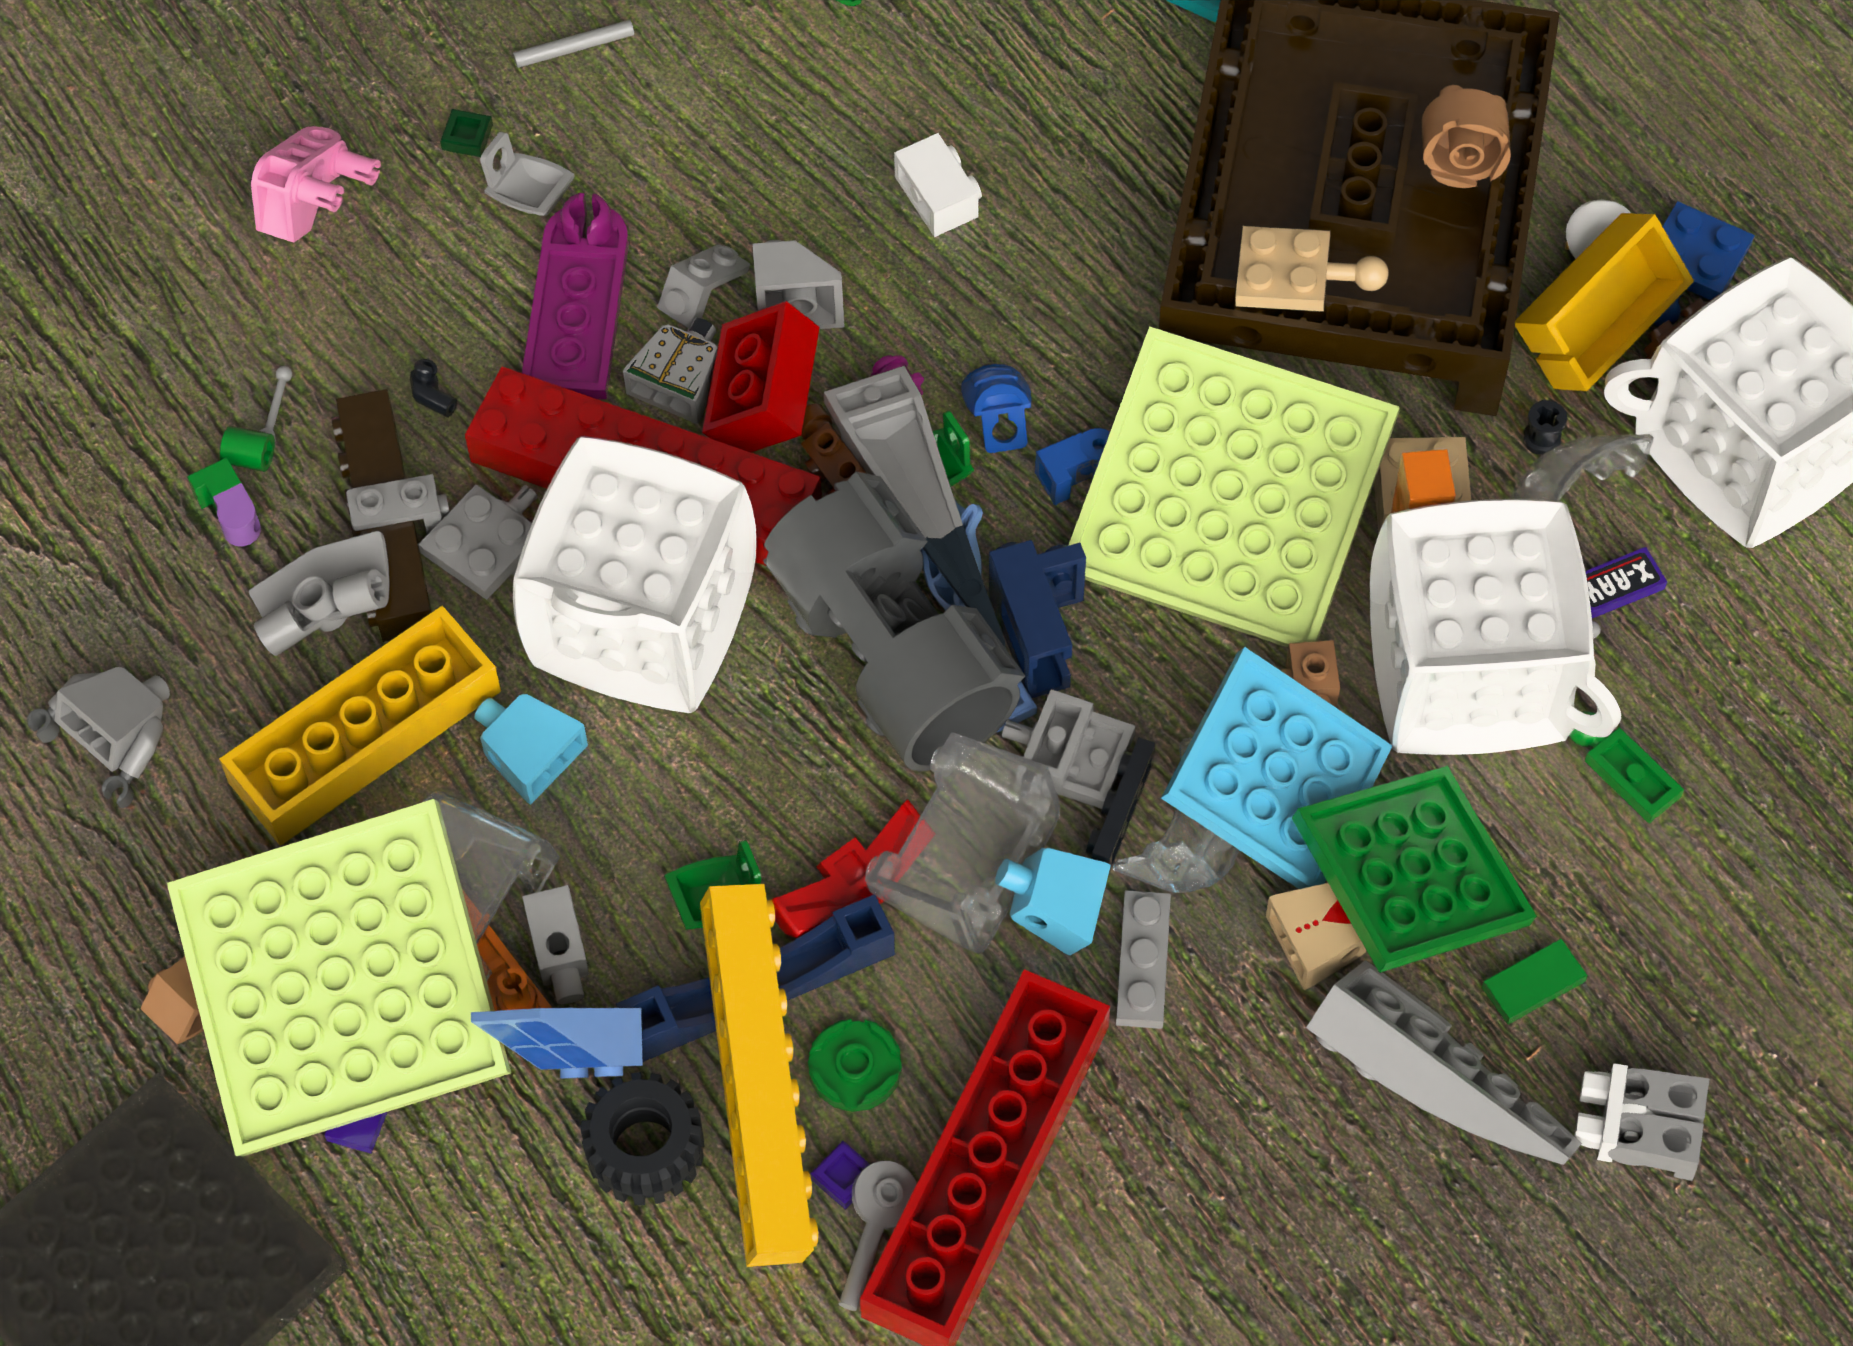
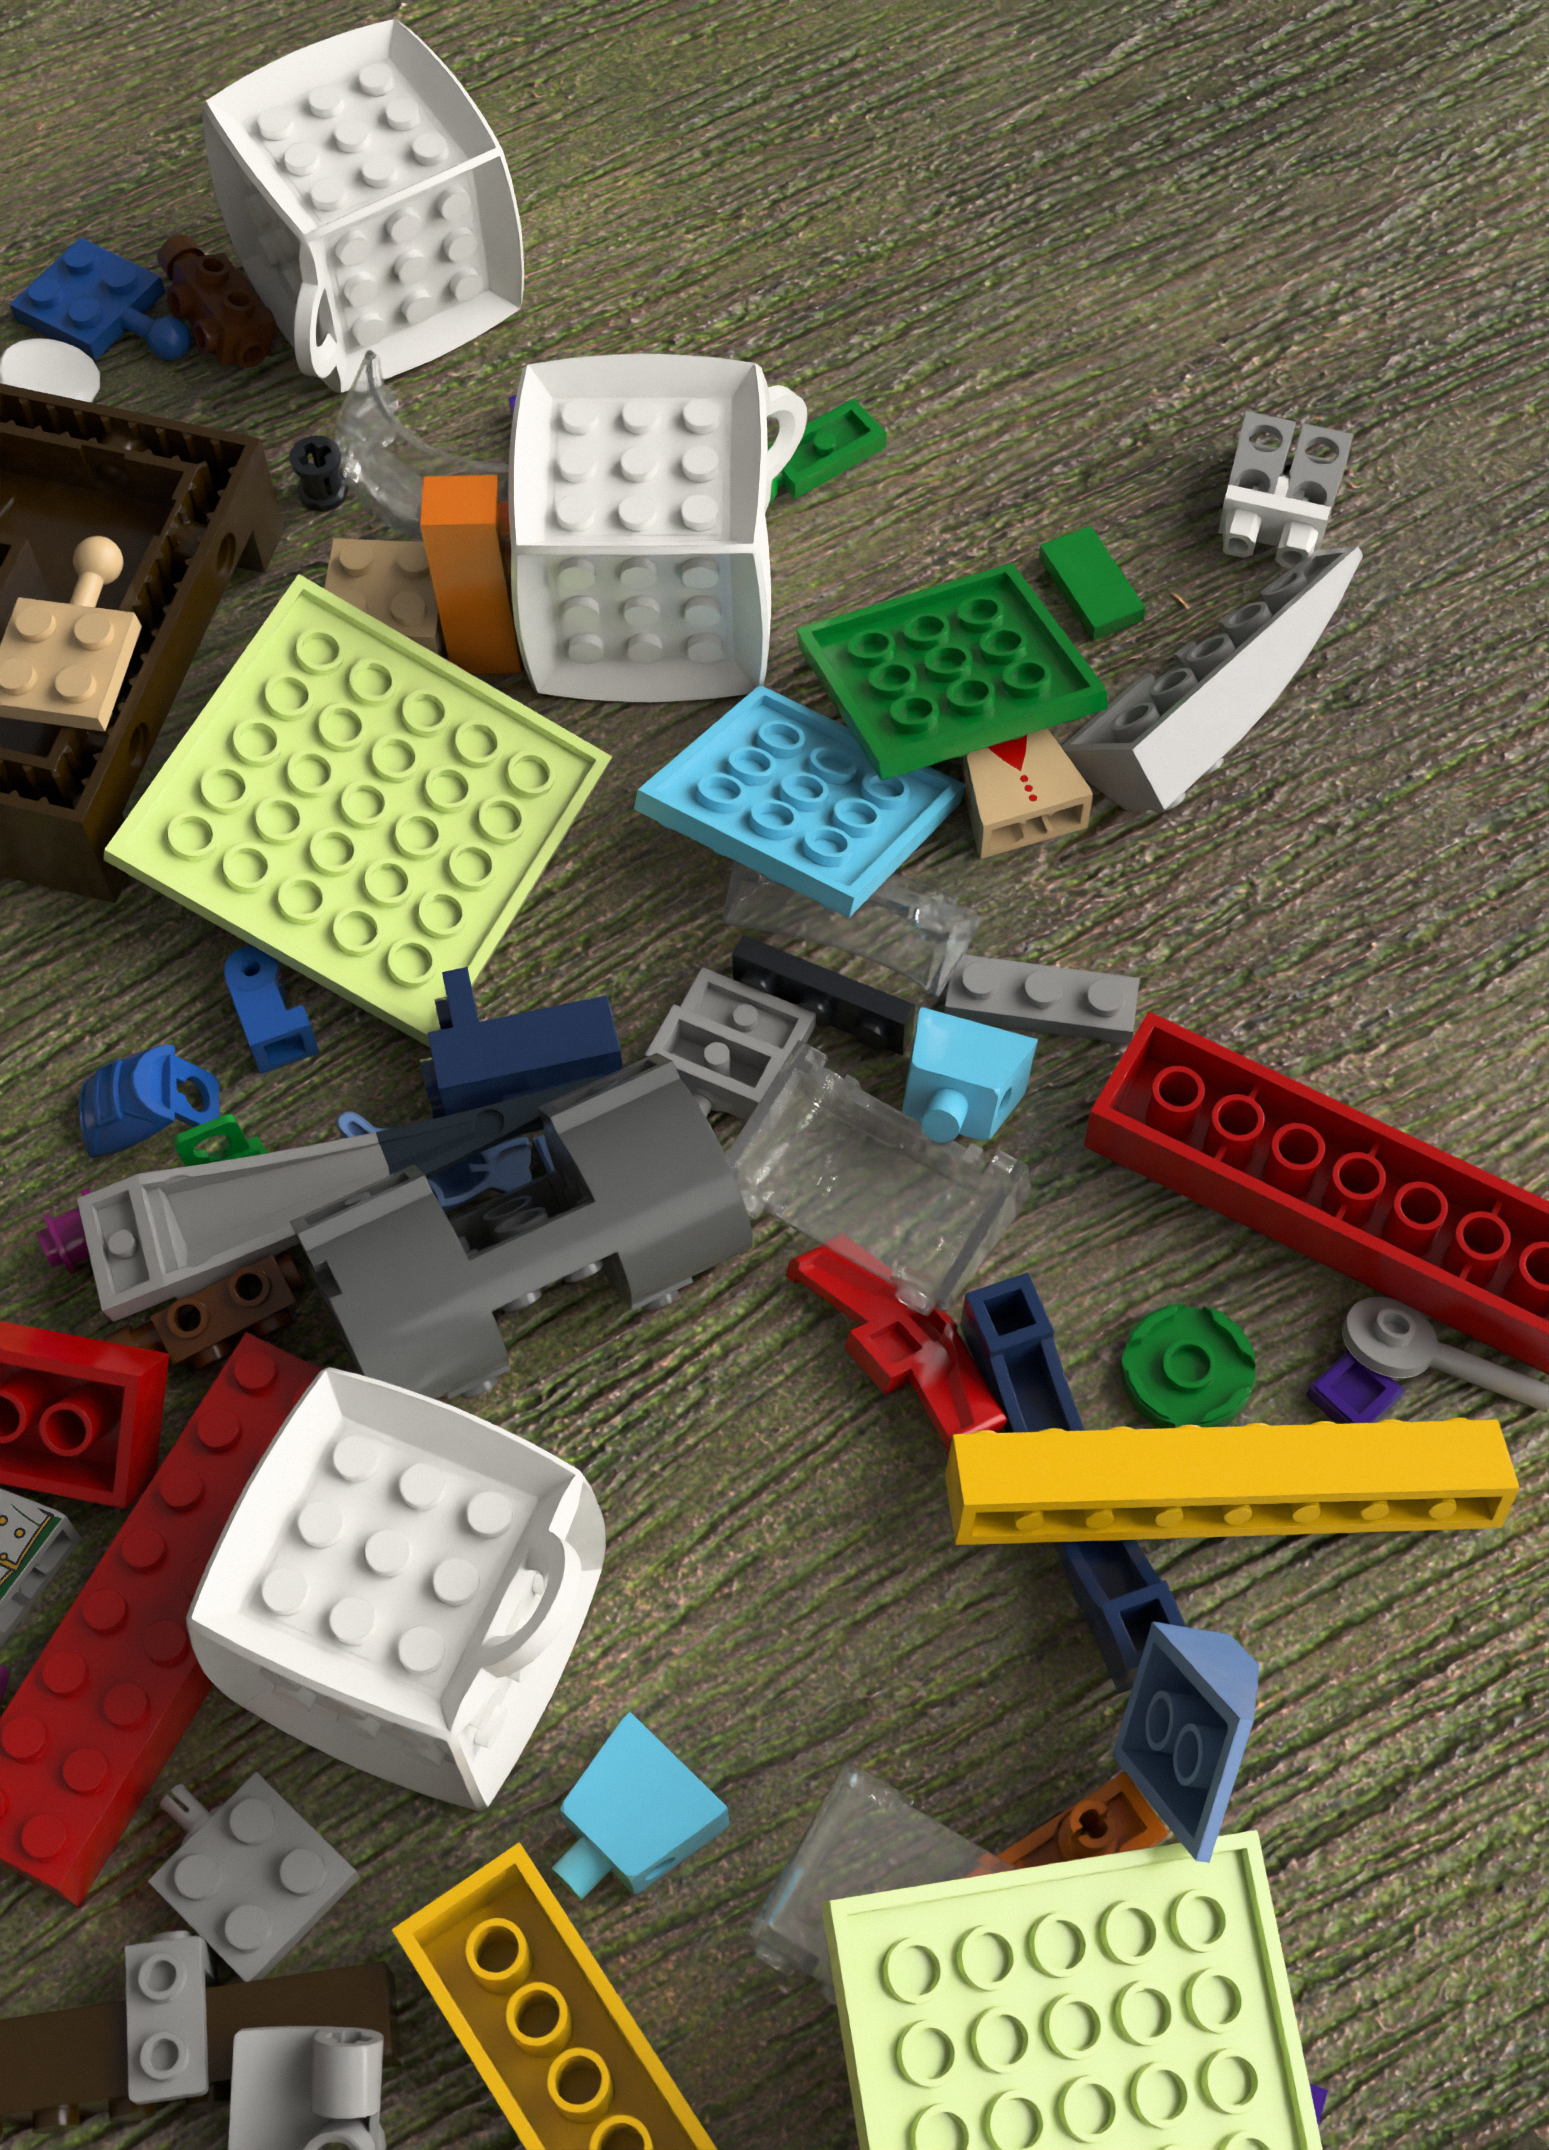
camera: 85 degrees left, 0 degrees up
light grey torso [522,885,589,1004] -> none
black tyre [581,1072,705,1205] -> none
green piece [664,840,761,930] -> none
medium nougat brick [1280,640,1340,708] -> none
yellow piece [1515,213,1694,392] -> none

